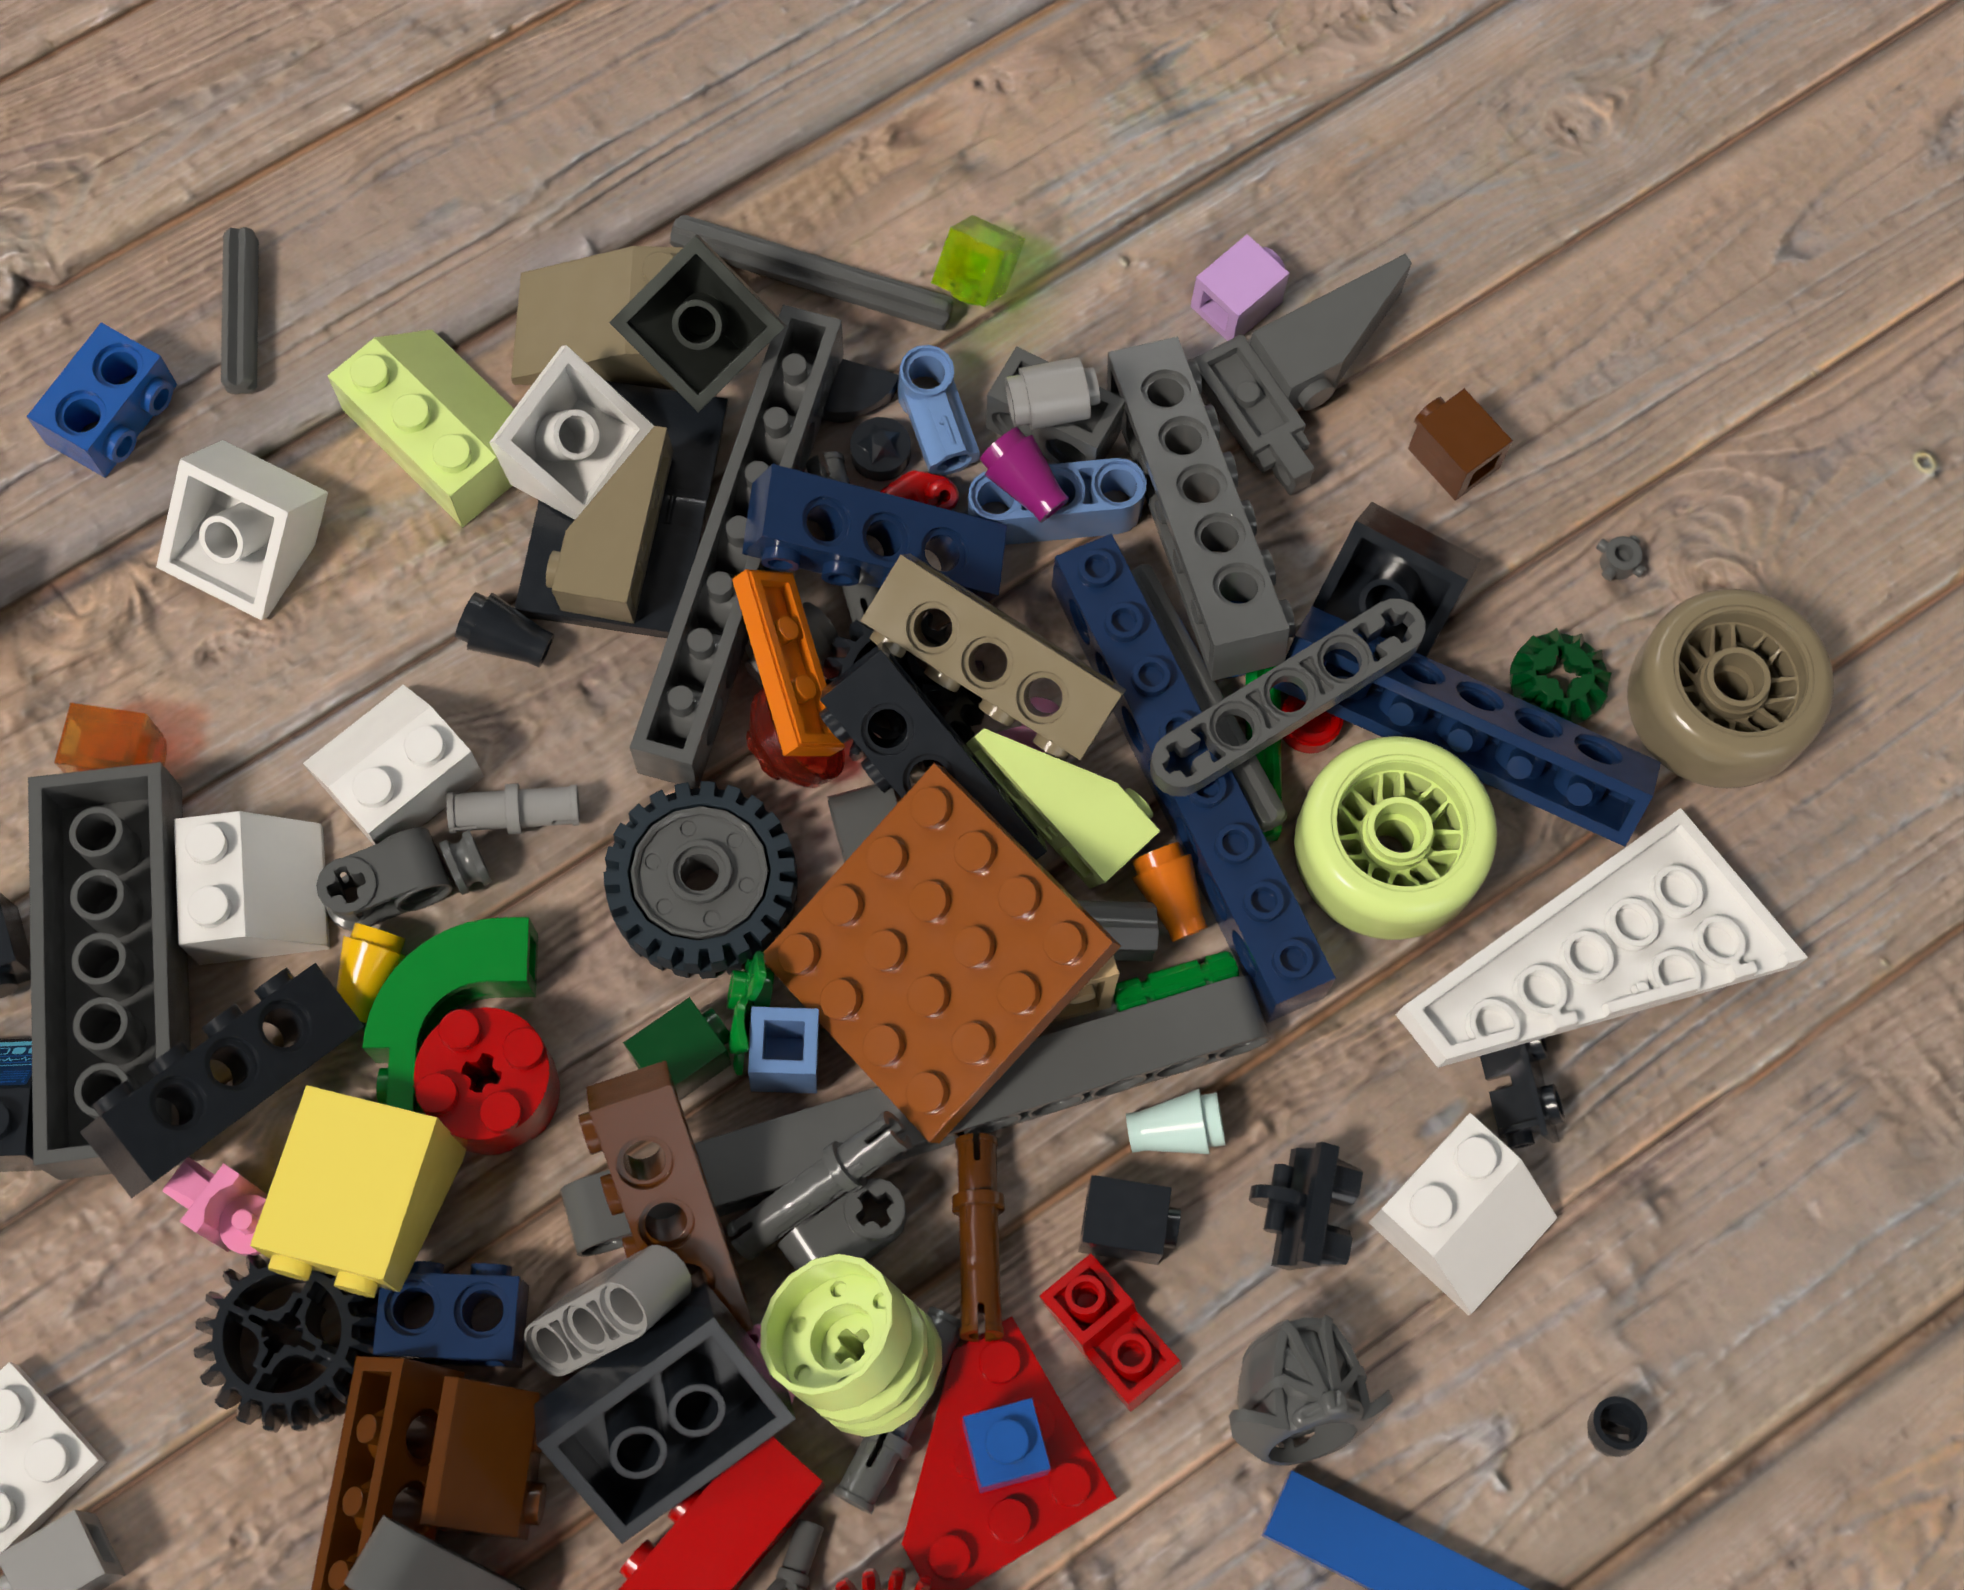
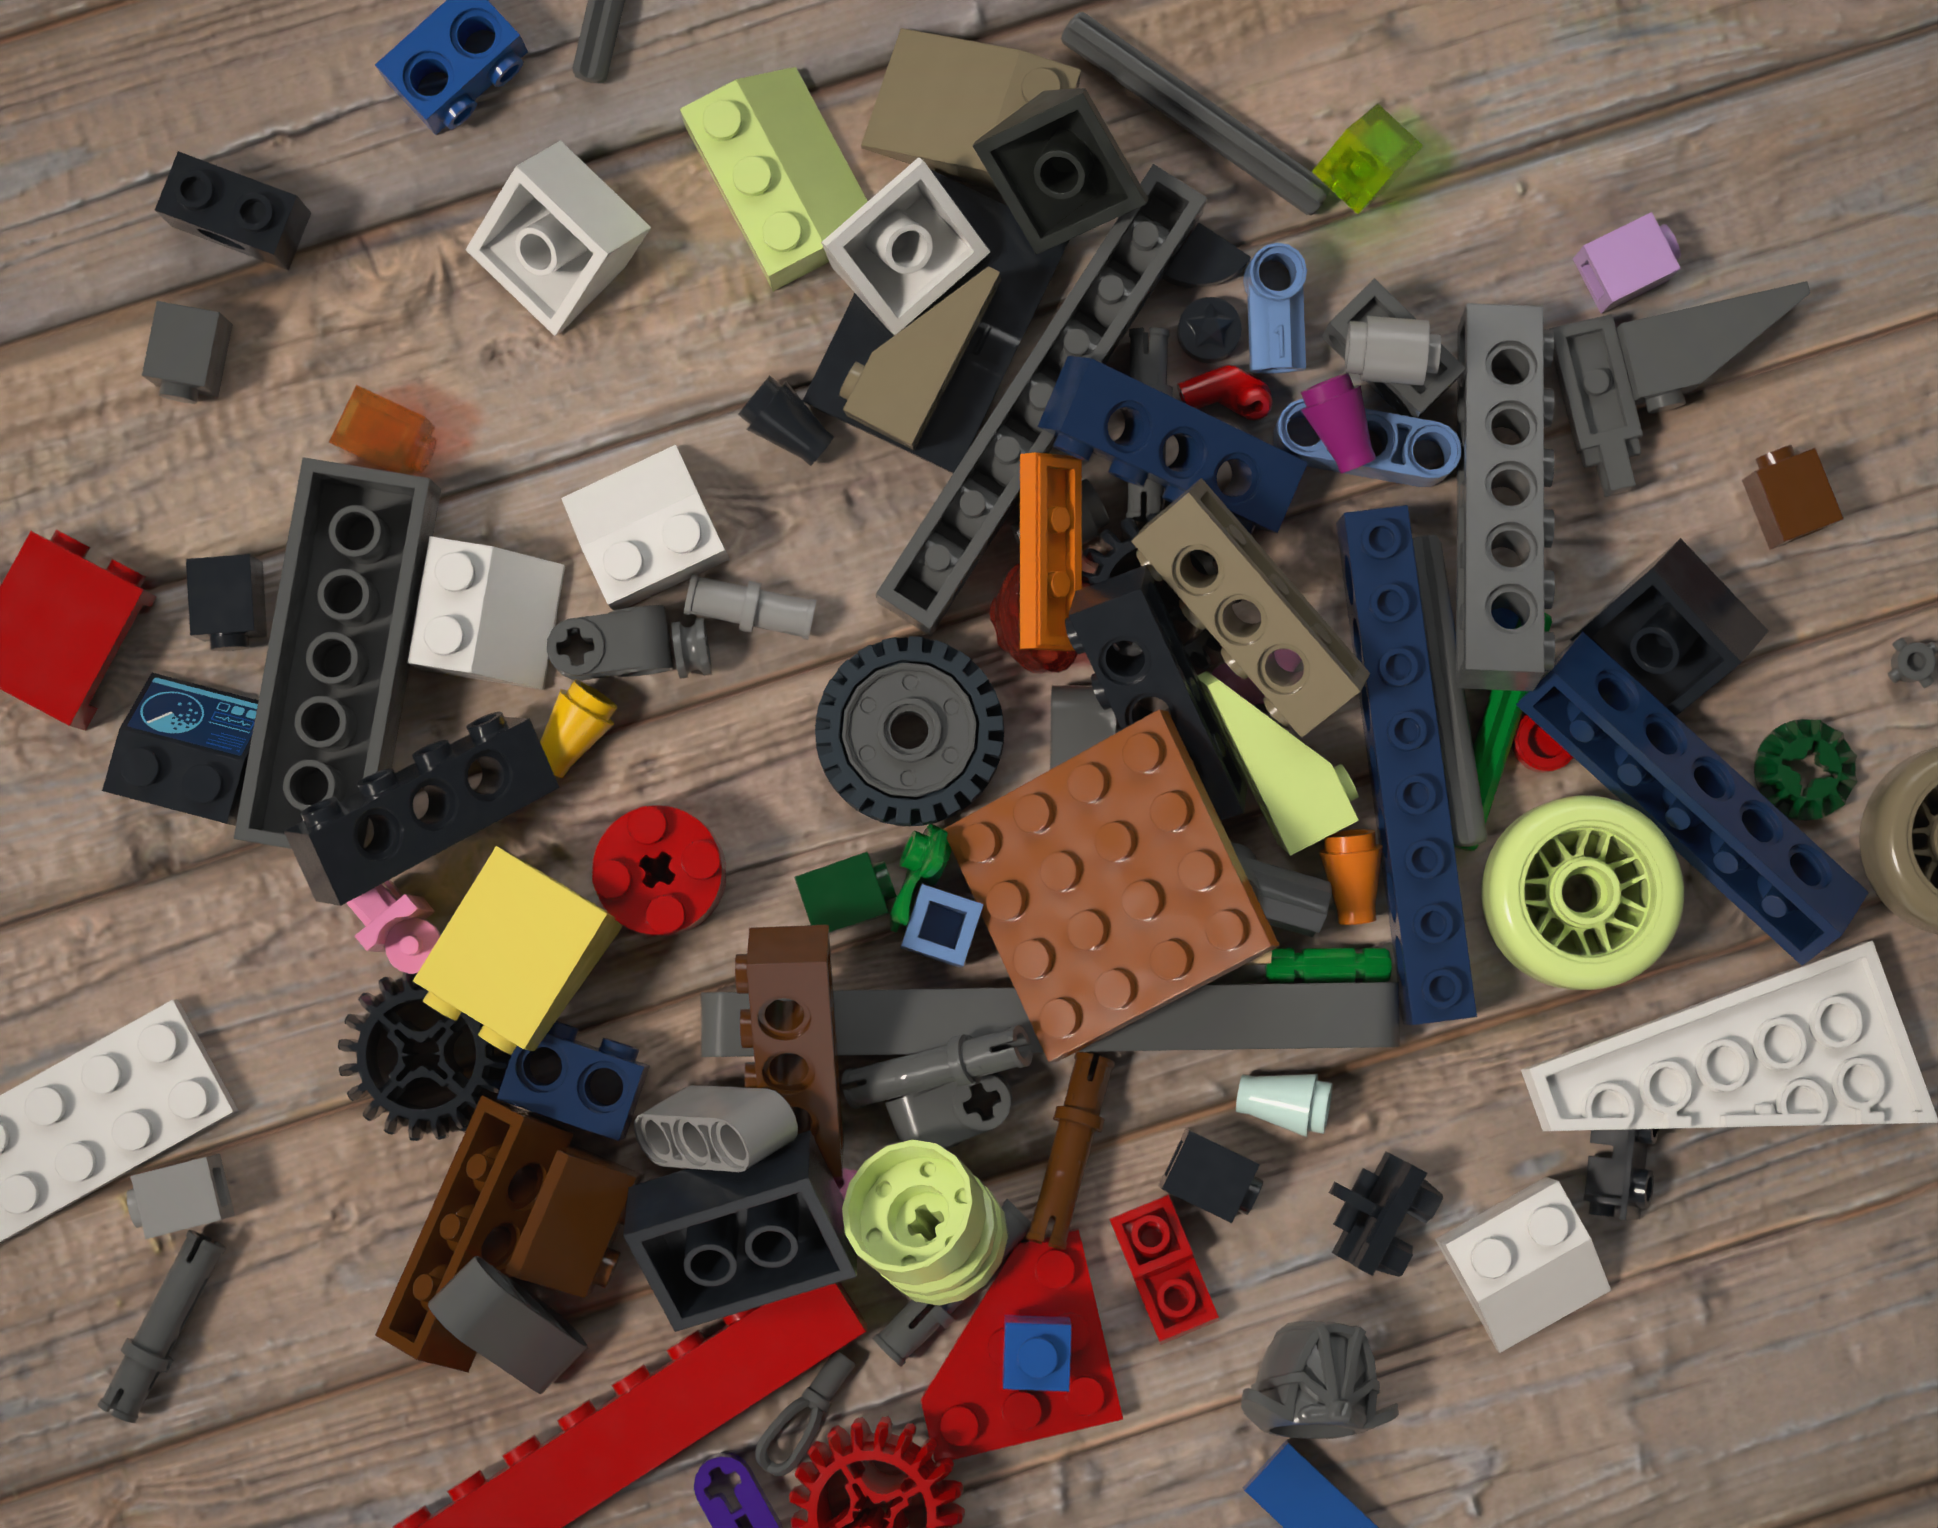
camera: 20 degrees right, 15 degrees up
green arch [362,917,538,1115] -> none
dark grey beam [1150,599,1425,796] -> none
black hinge [1587,1396,1648,1457] -> none

